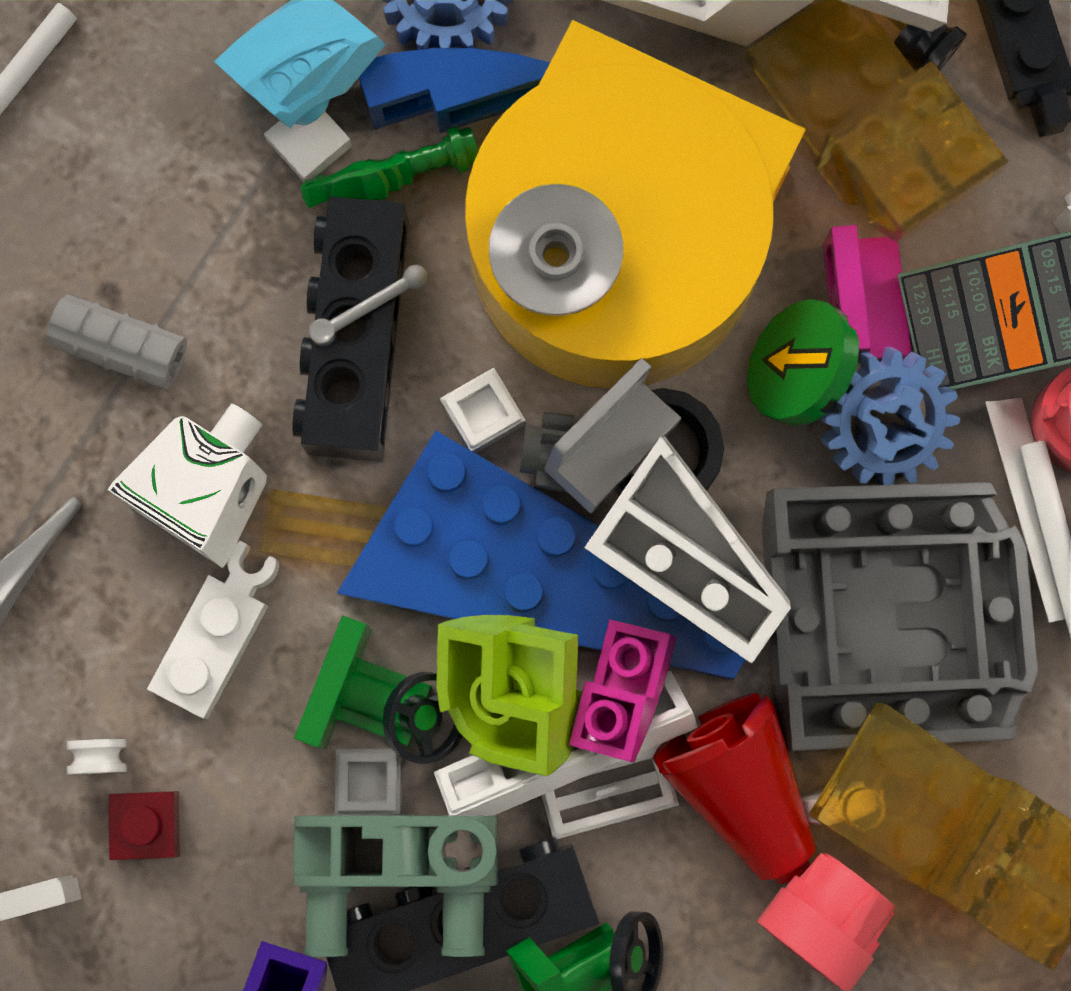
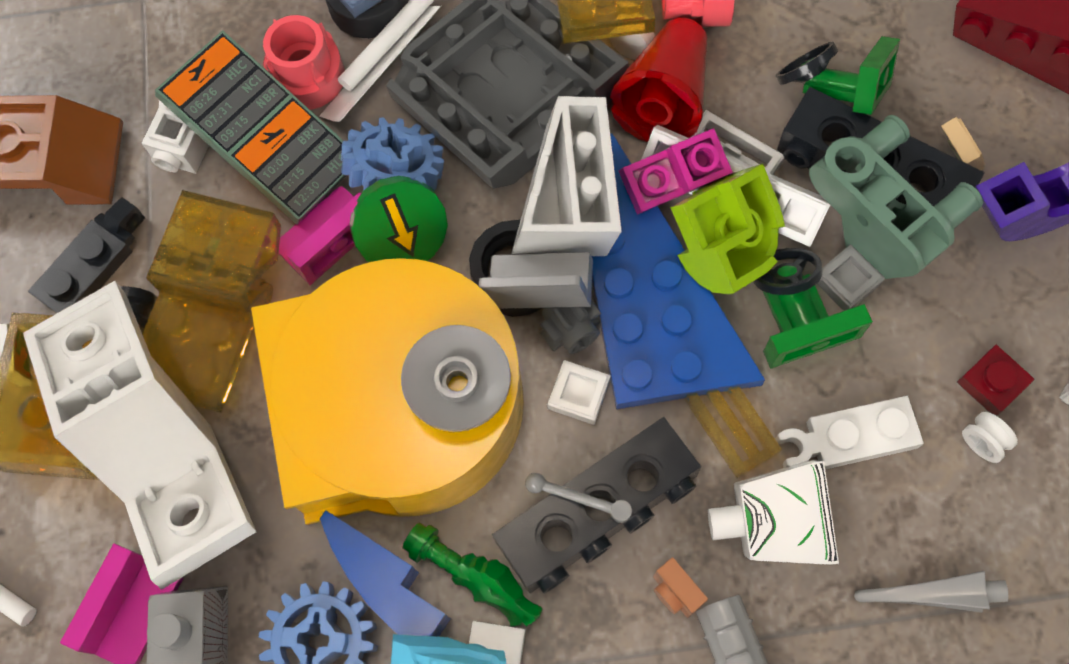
camera: 125 degrees left, 10 degrees down
none -> nougat plate [653,557,708,618]

